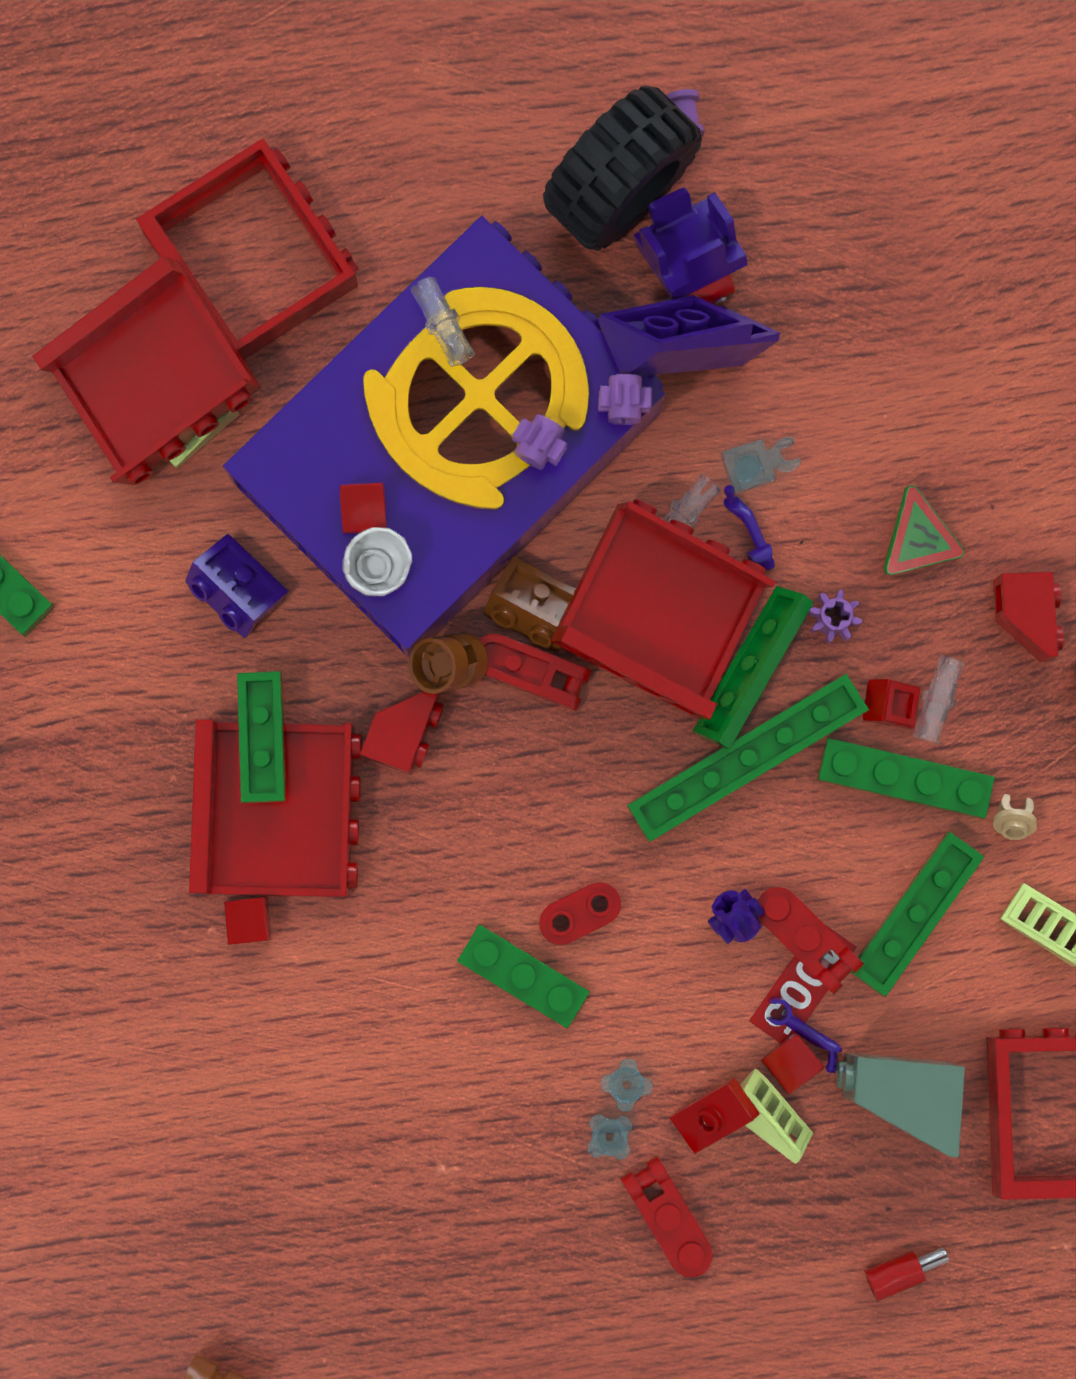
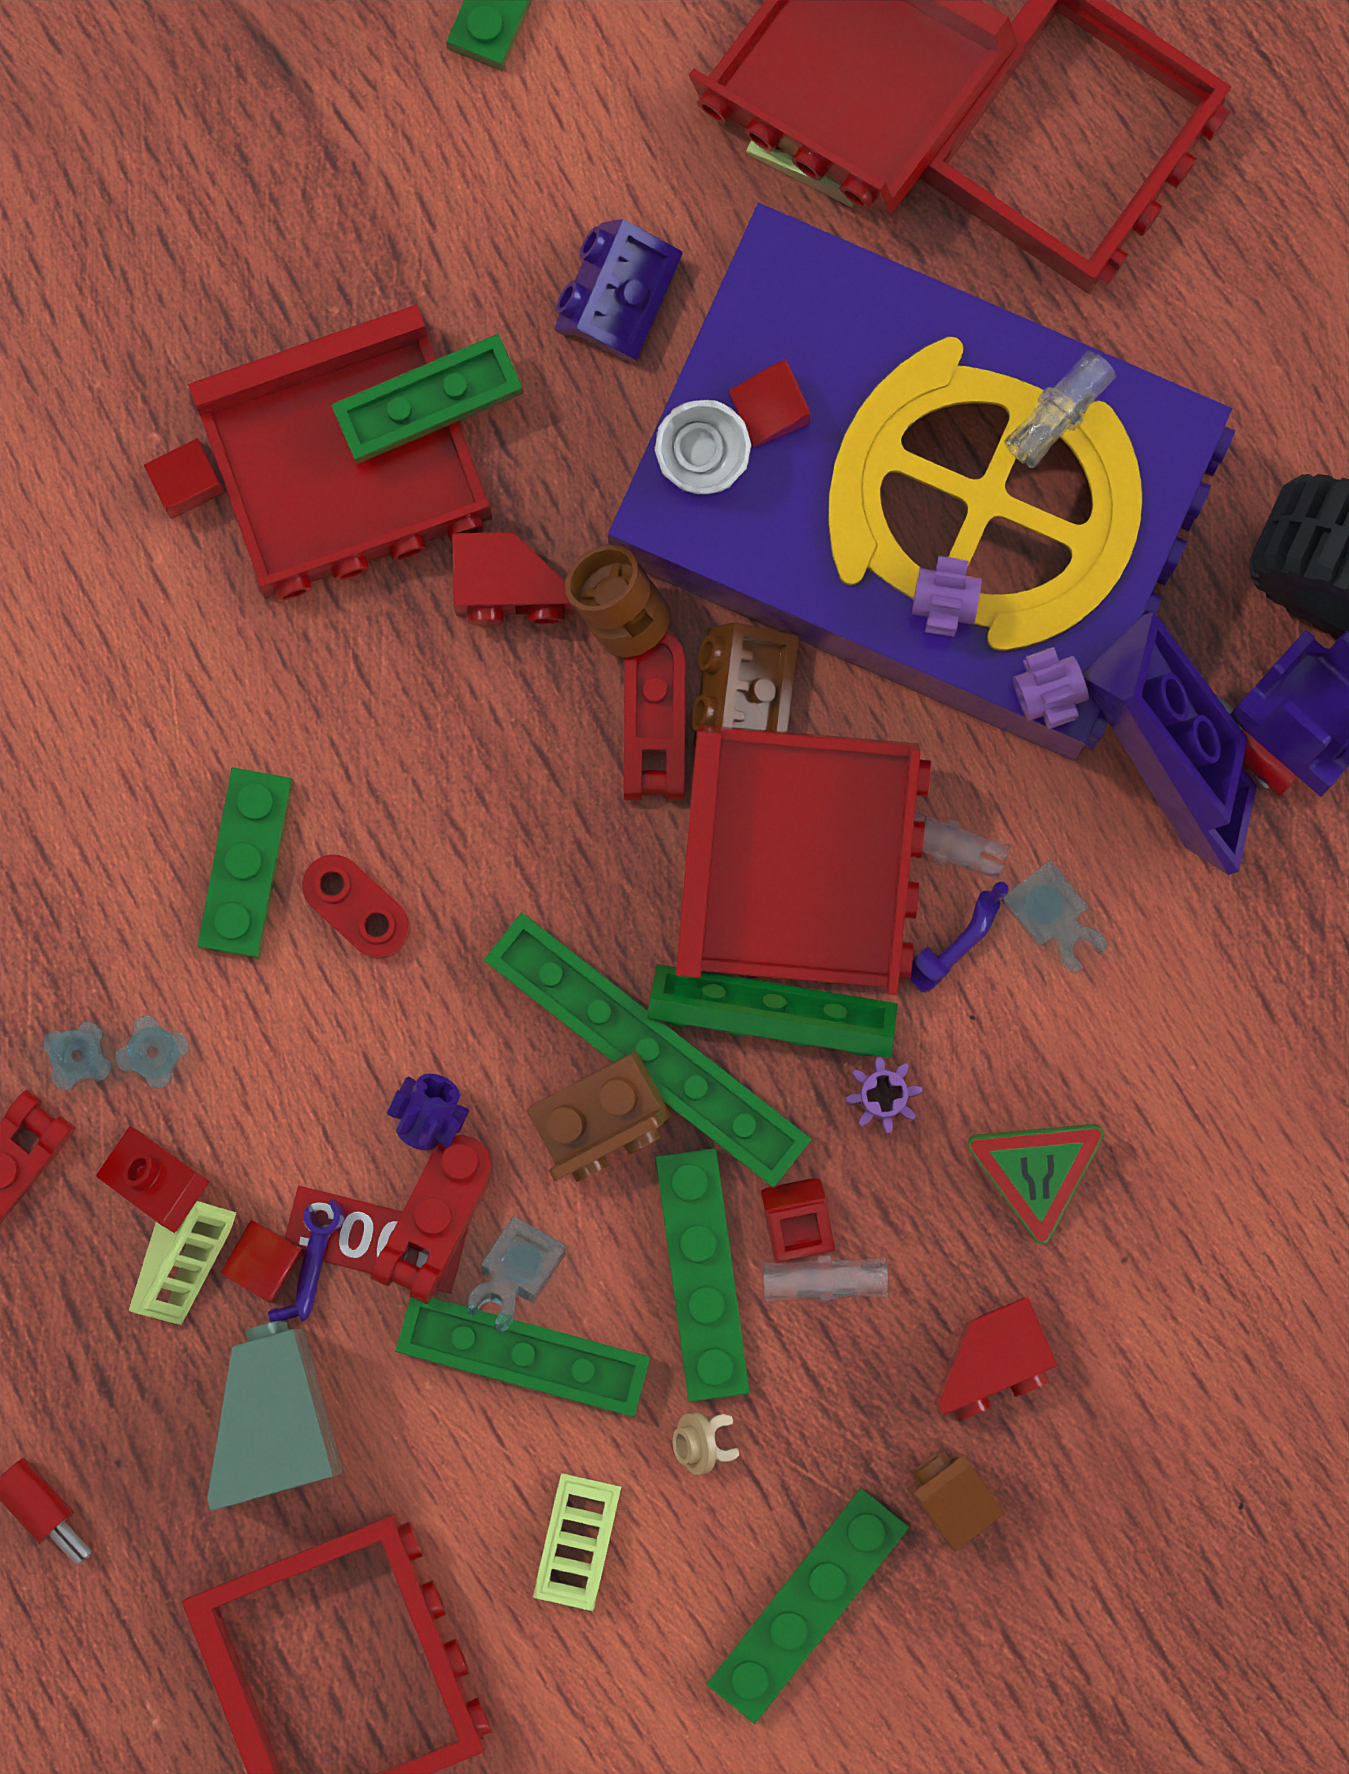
camera: 75 degrees right, 0 degrees up
none -> clear light blue plate [467,1216,566,1333]
none -> dark orange bracket [526,1050,671,1182]

